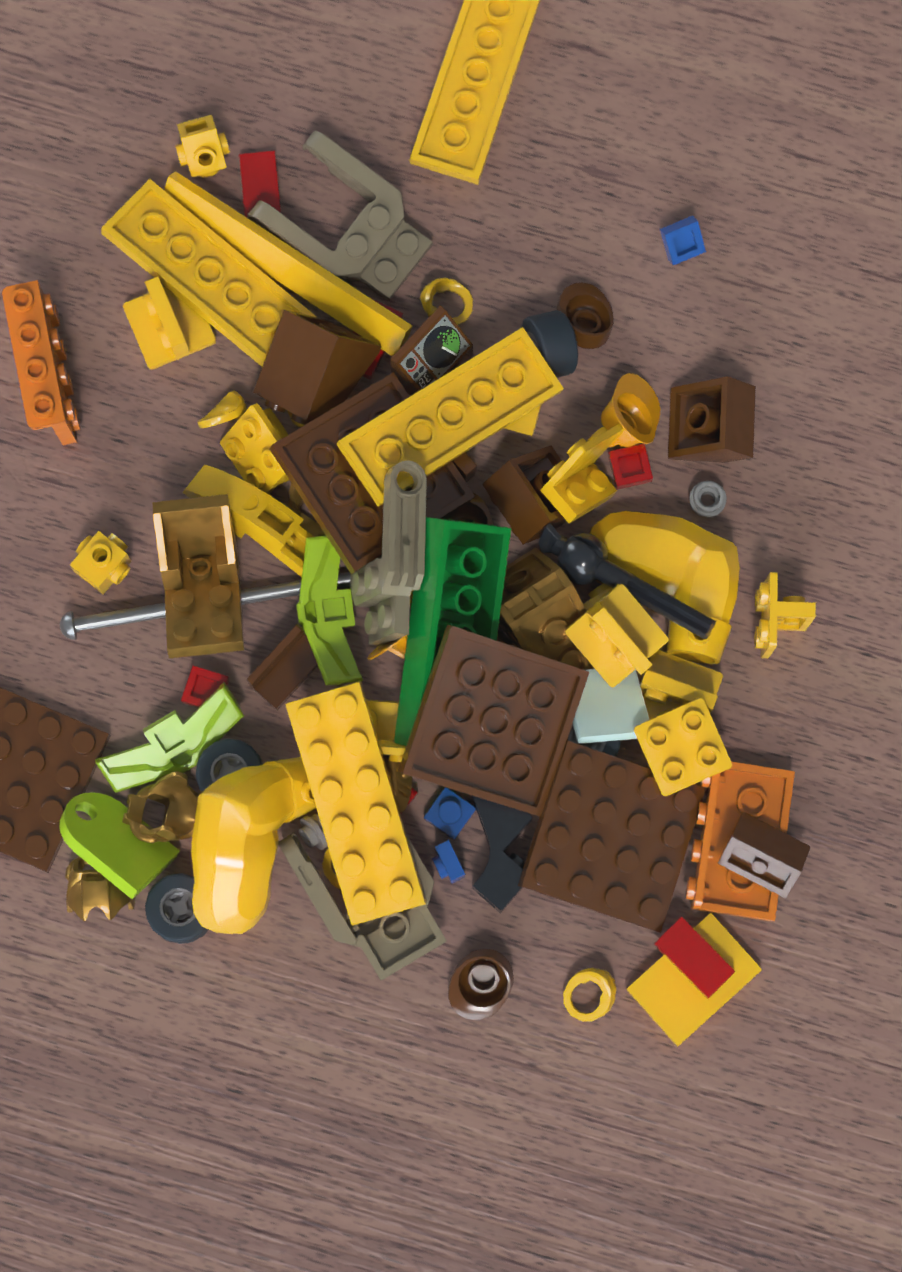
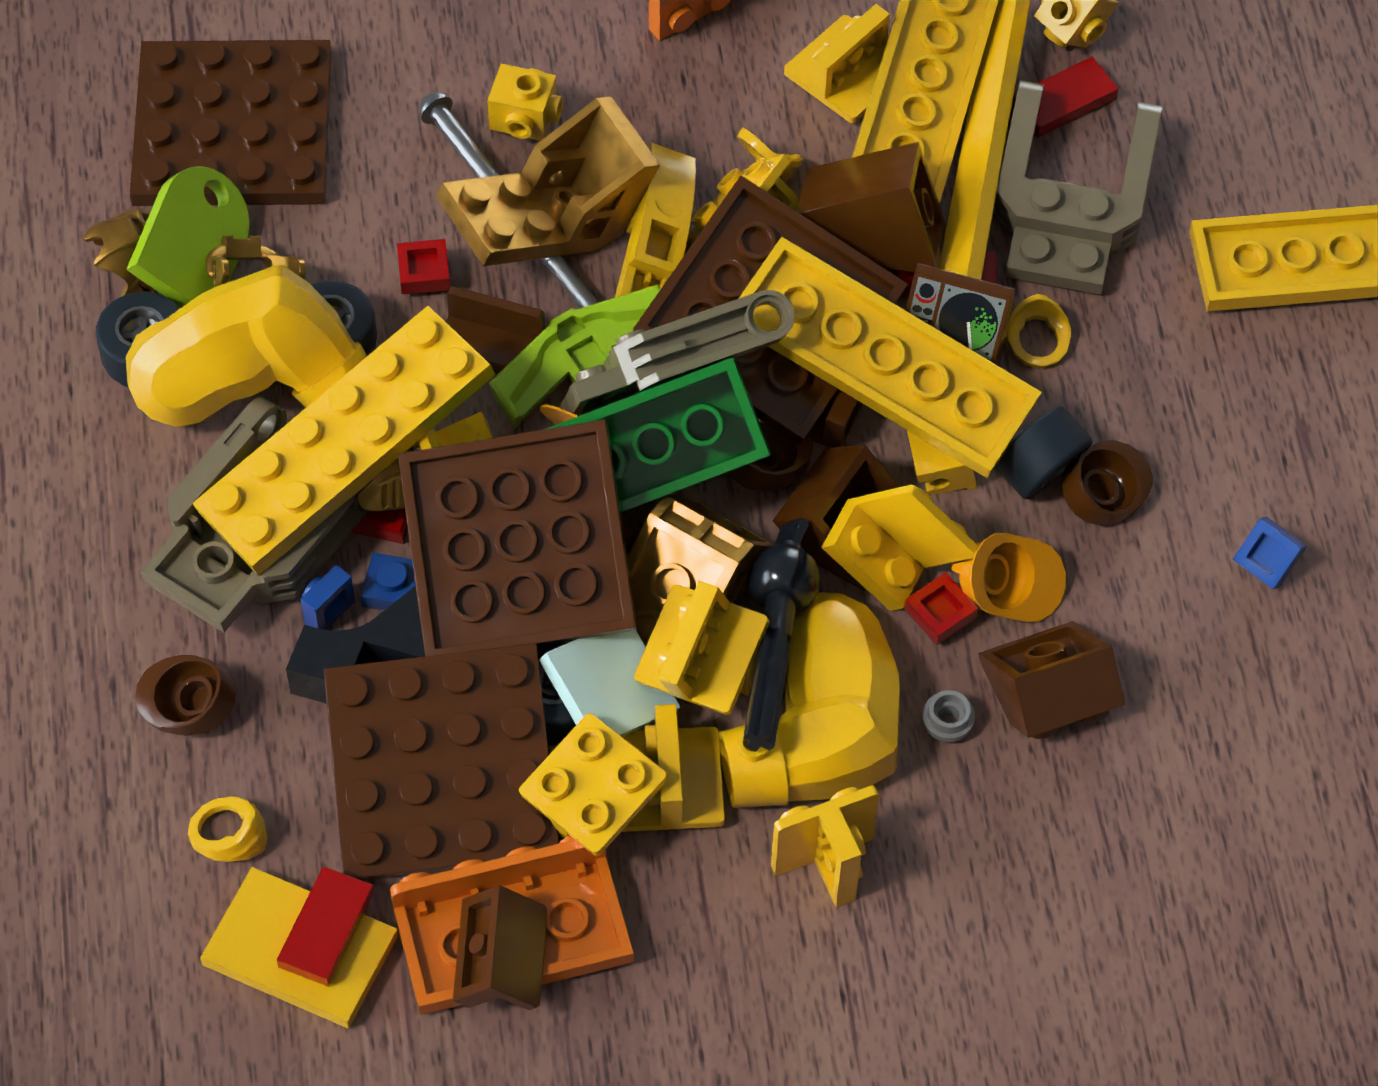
camera: 65 degrees right, 20 degrees down
lime plate [95,682,244,793] -> none

